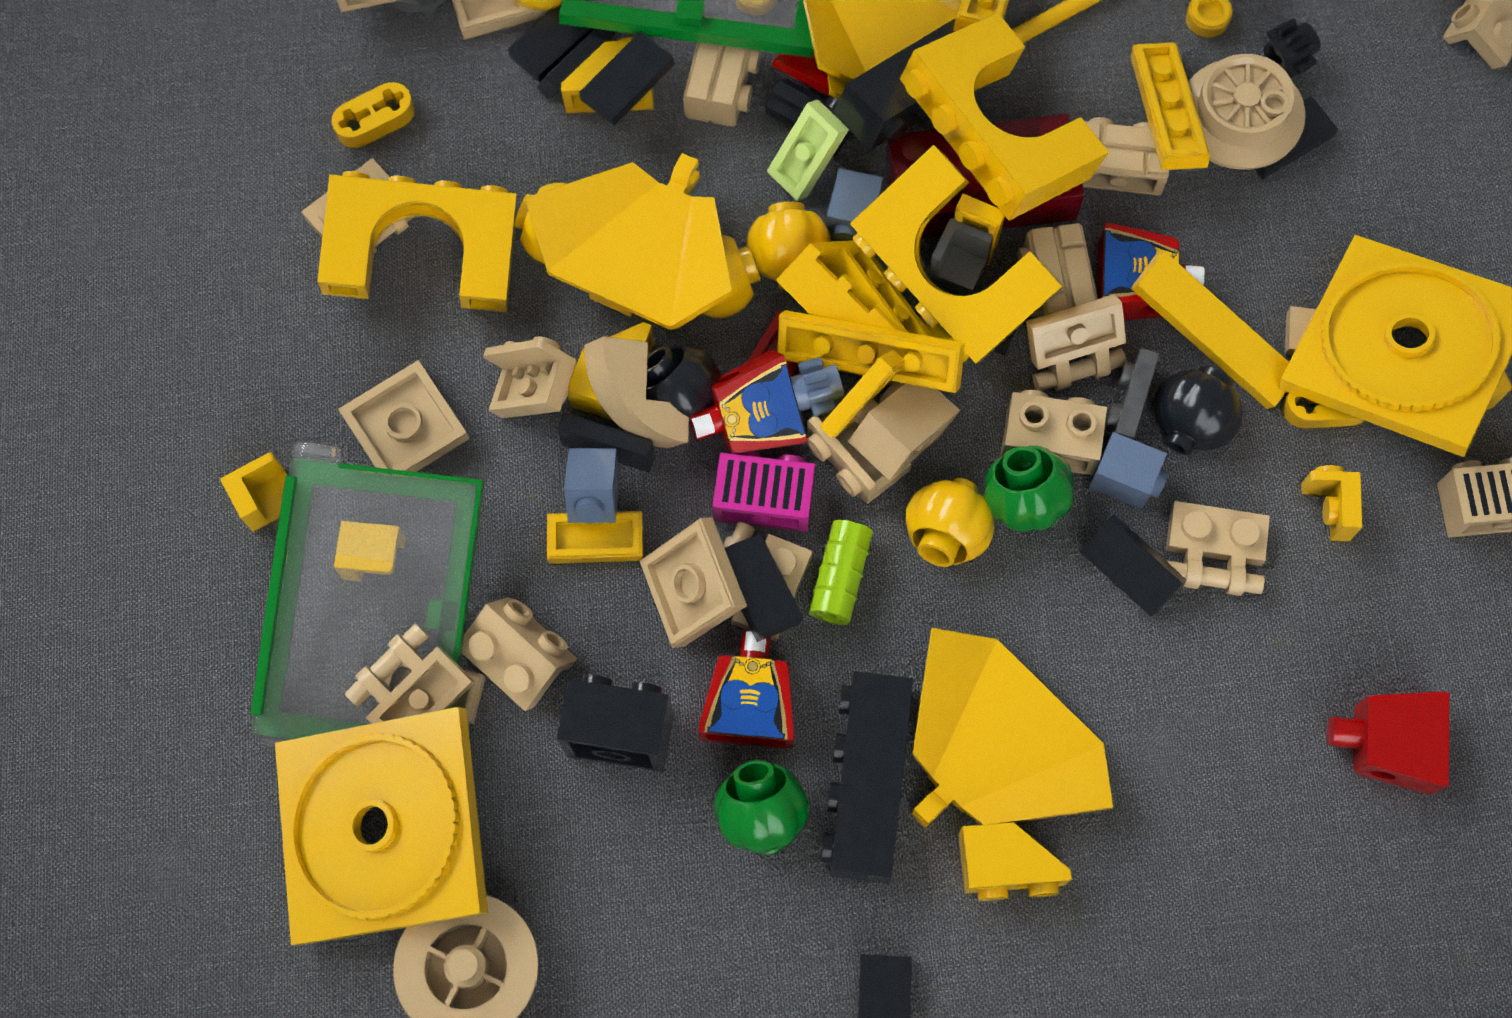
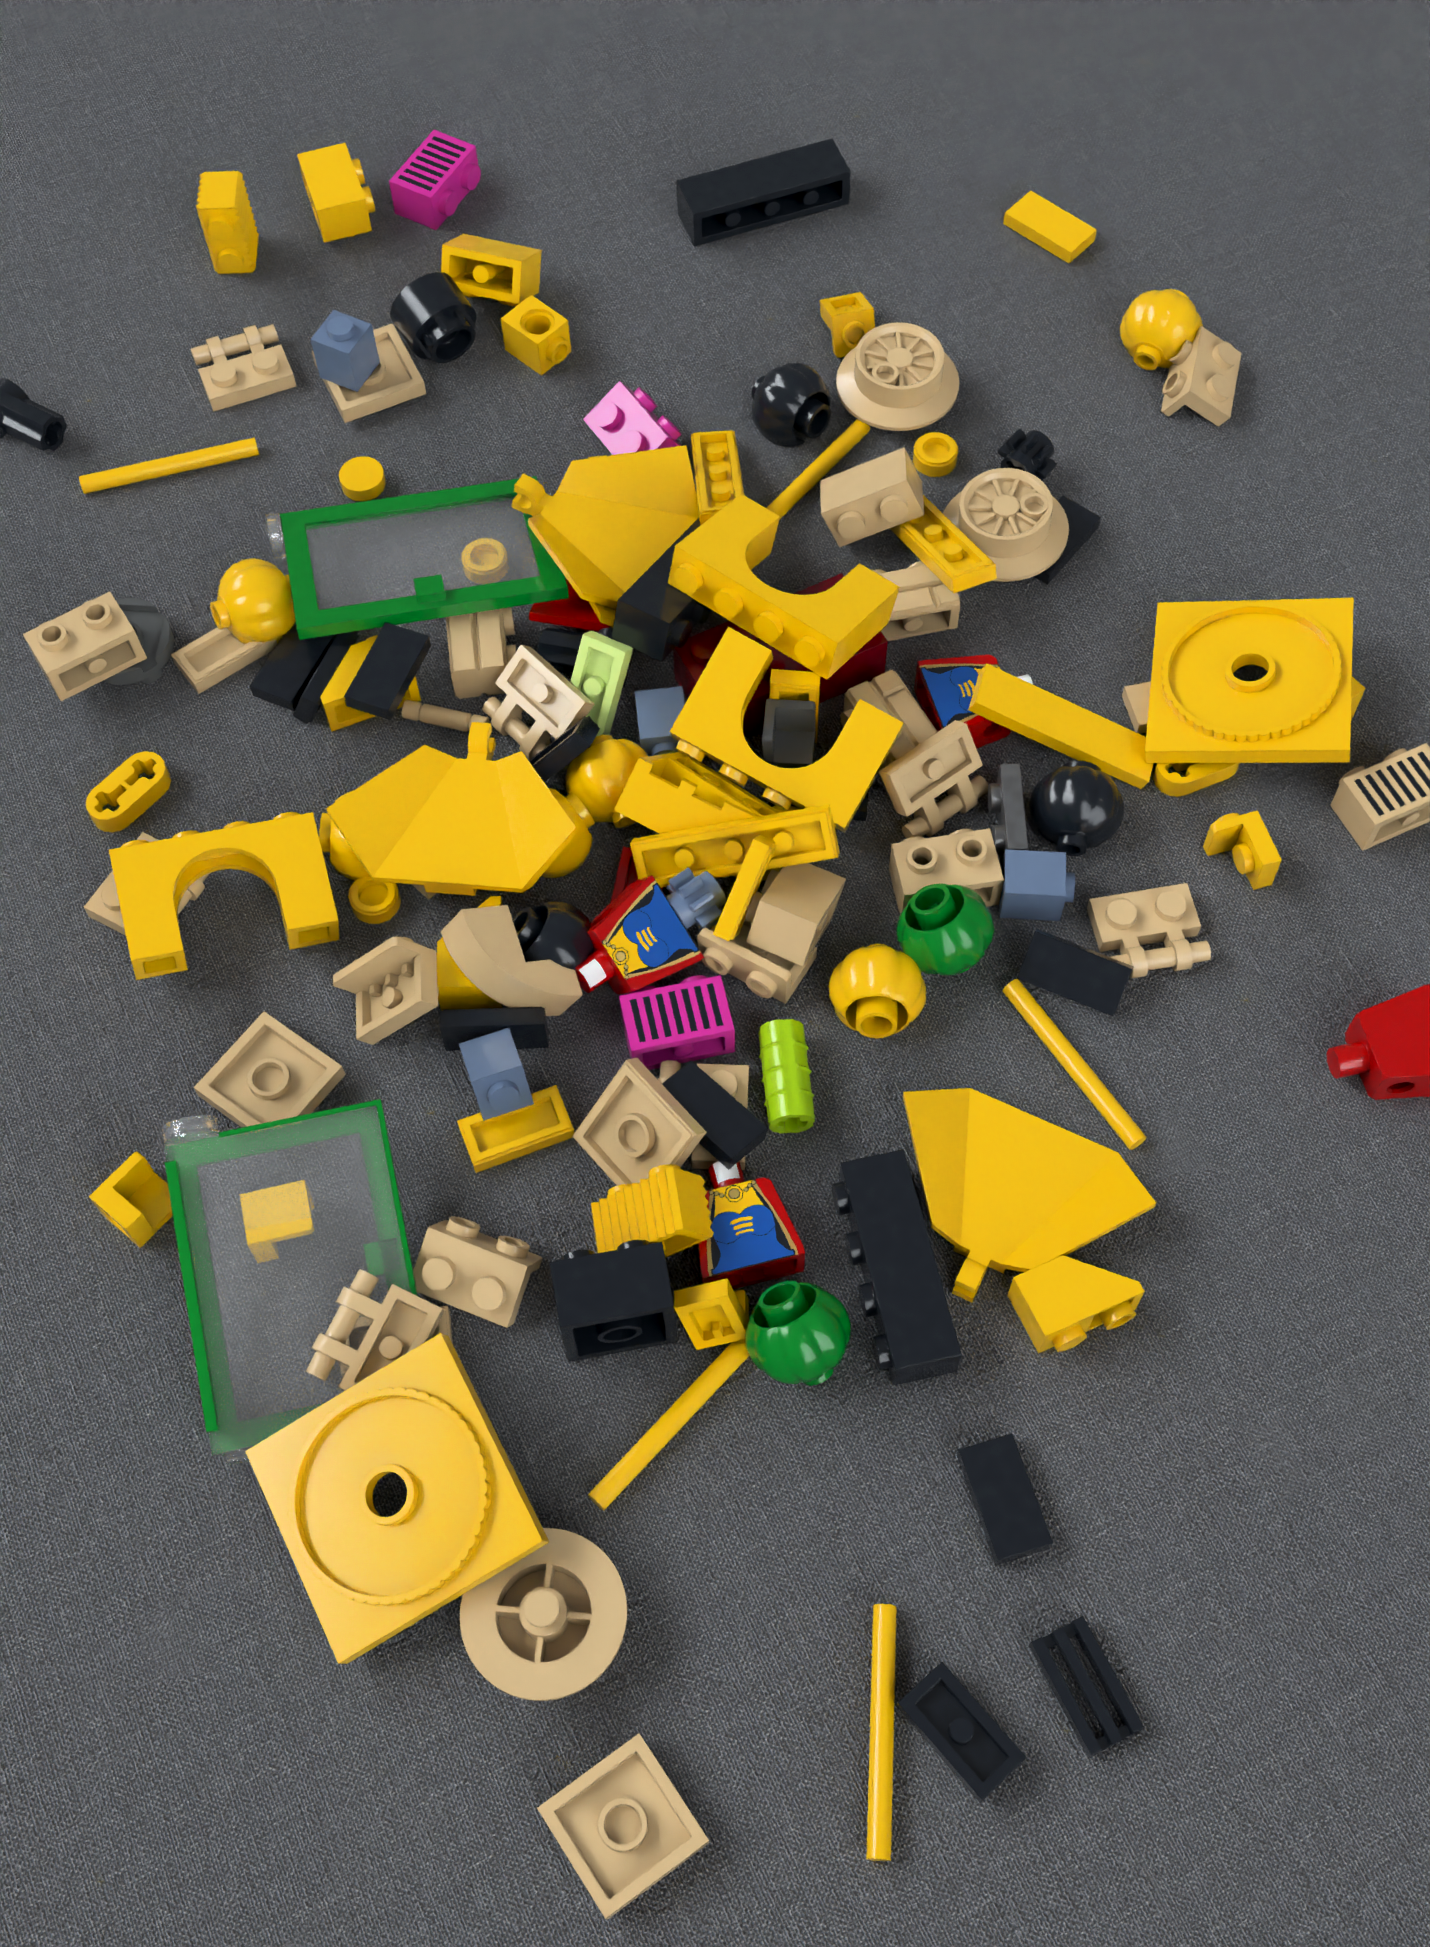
camera: 20 degrees left, 10 degrees down
none -> yellow tile [348,877,401,924]
none -> tan wheel [402,700,489,732]
none -> tan plate [482,645,595,760]
none -> black tile [529,716,600,782]
none -> yellow bar [588,1339,749,1511]
none -> yellow brick [591,1164,714,1258]
none -> yellow bracket [674,1278,749,1350]
none -> tan brick [820,447,924,547]
none -> yellow bar [1002,979,1147,1150]

